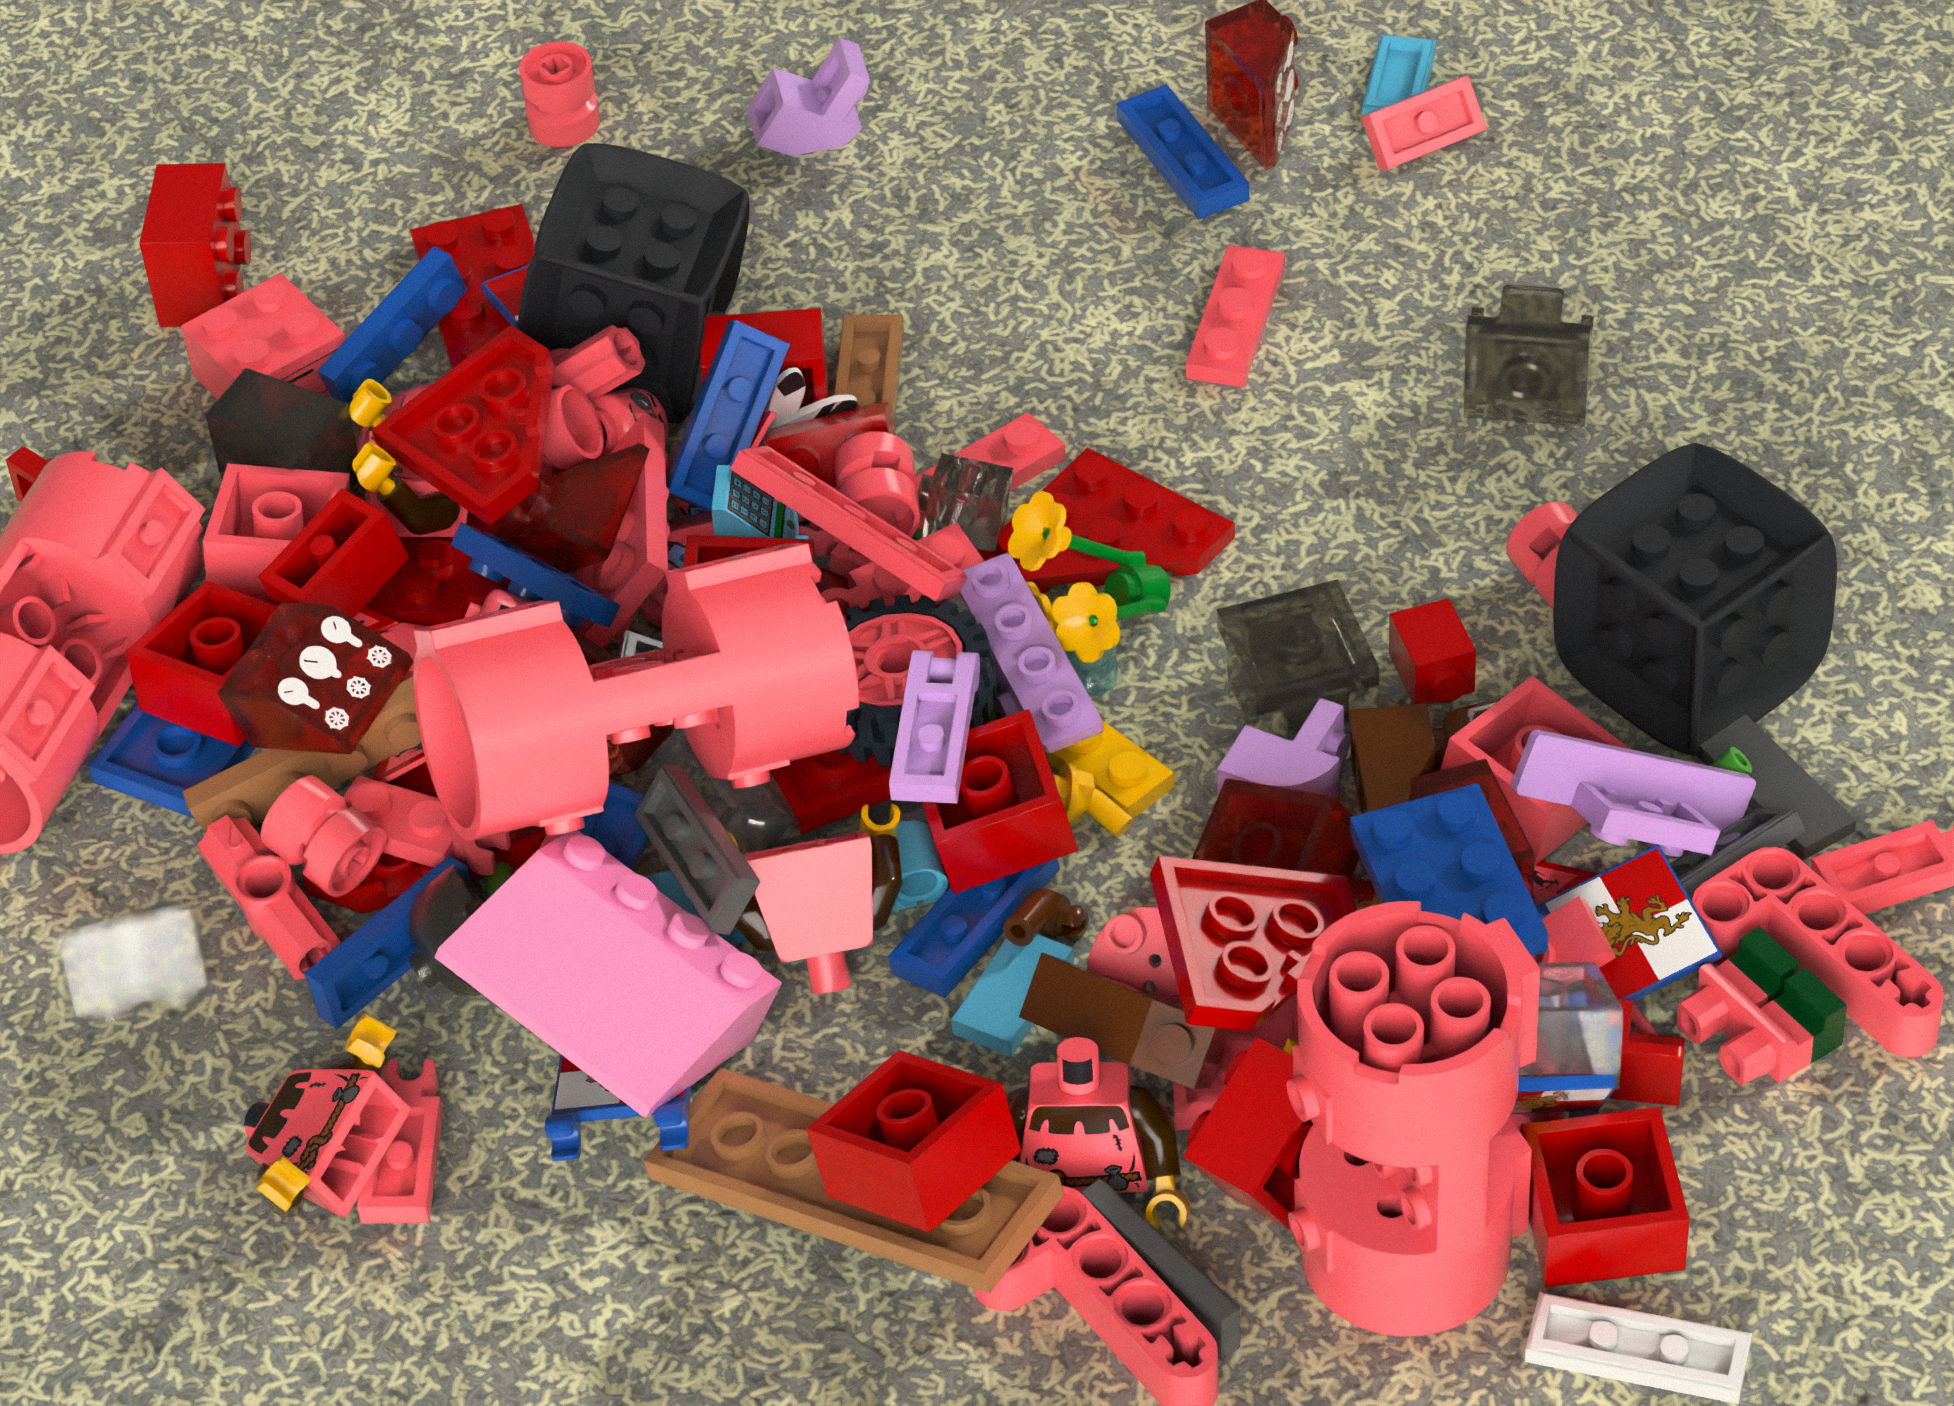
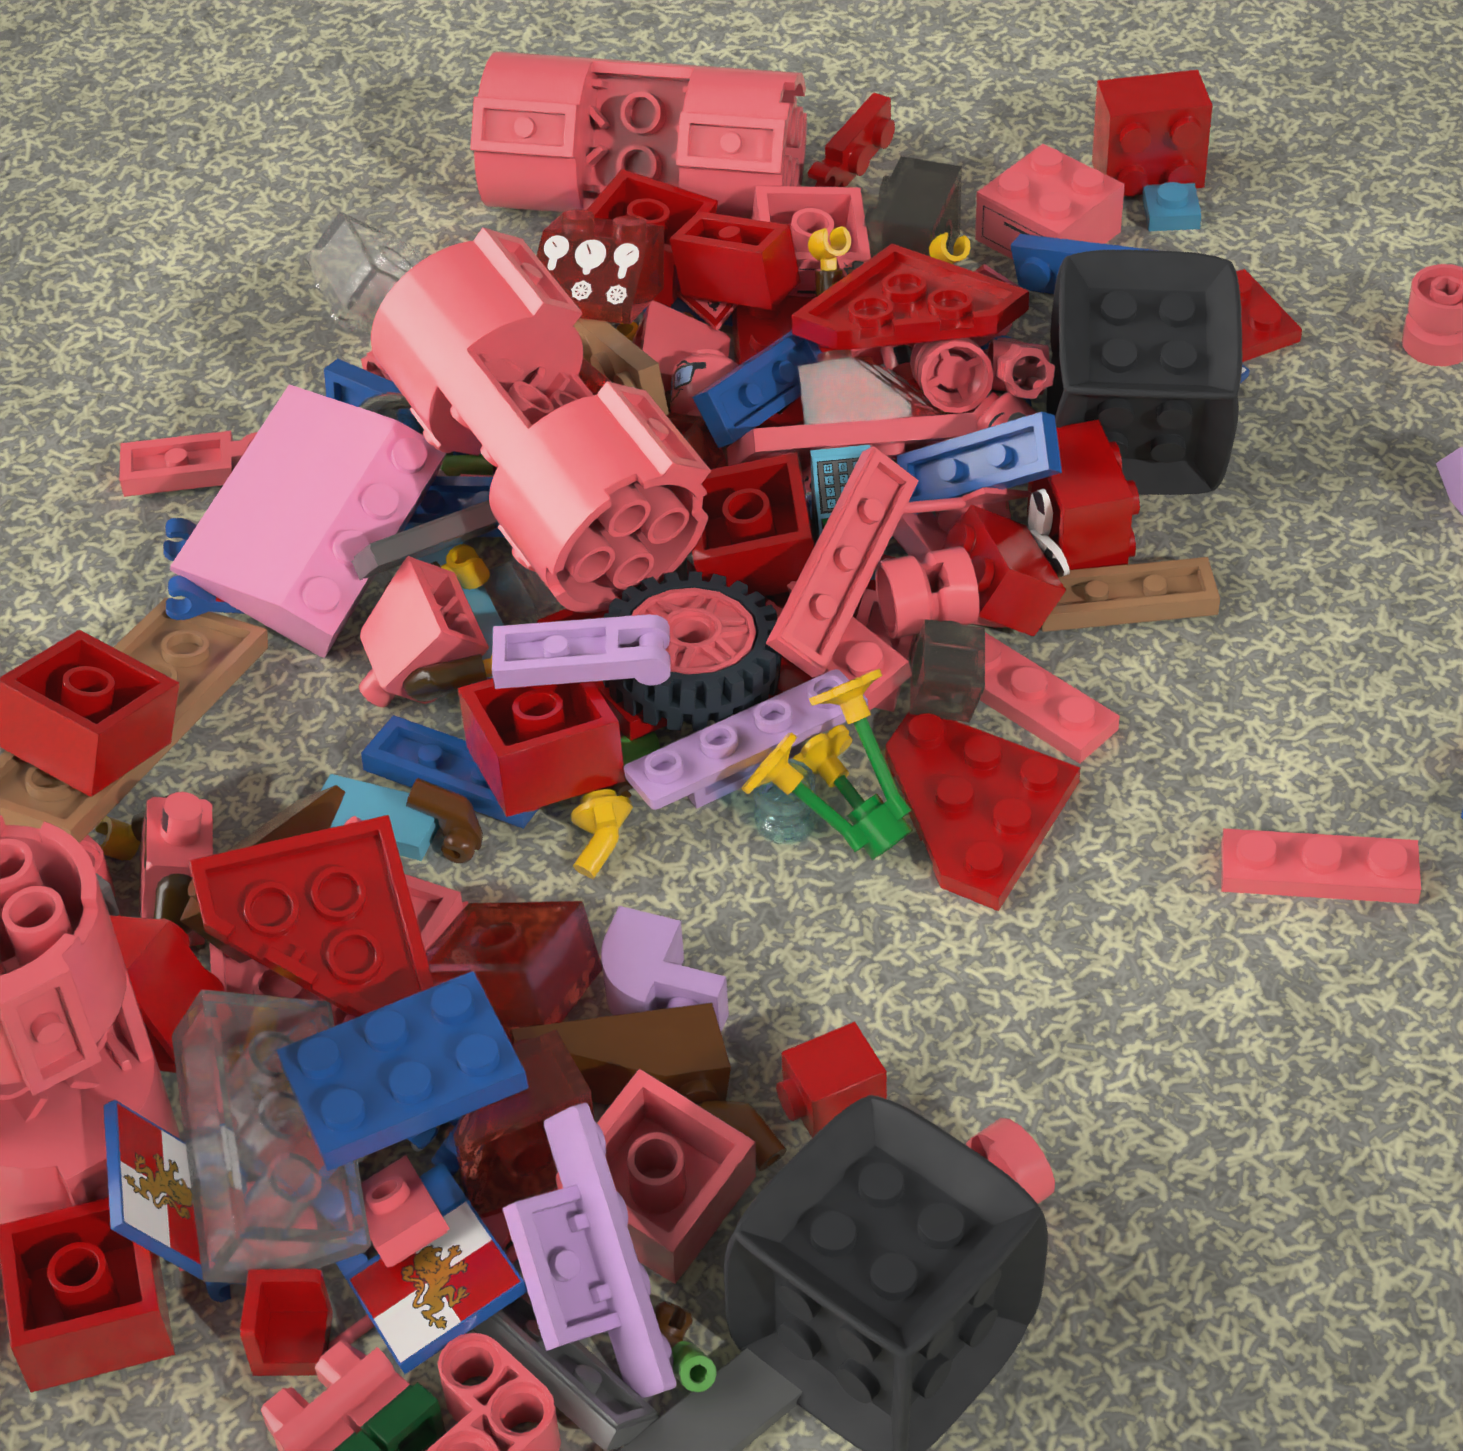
camera: 80 degrees right, 0 degrees up
torso [244,1013,412,1218] -> none
yellow plate [1045,720,1174,818] -> none
clear smoke panel [1217,579,1379,740] -> none
clear smoke panel [1464,285,1594,427] -> none
none -> dark azure plate [1142,182,1201,231]

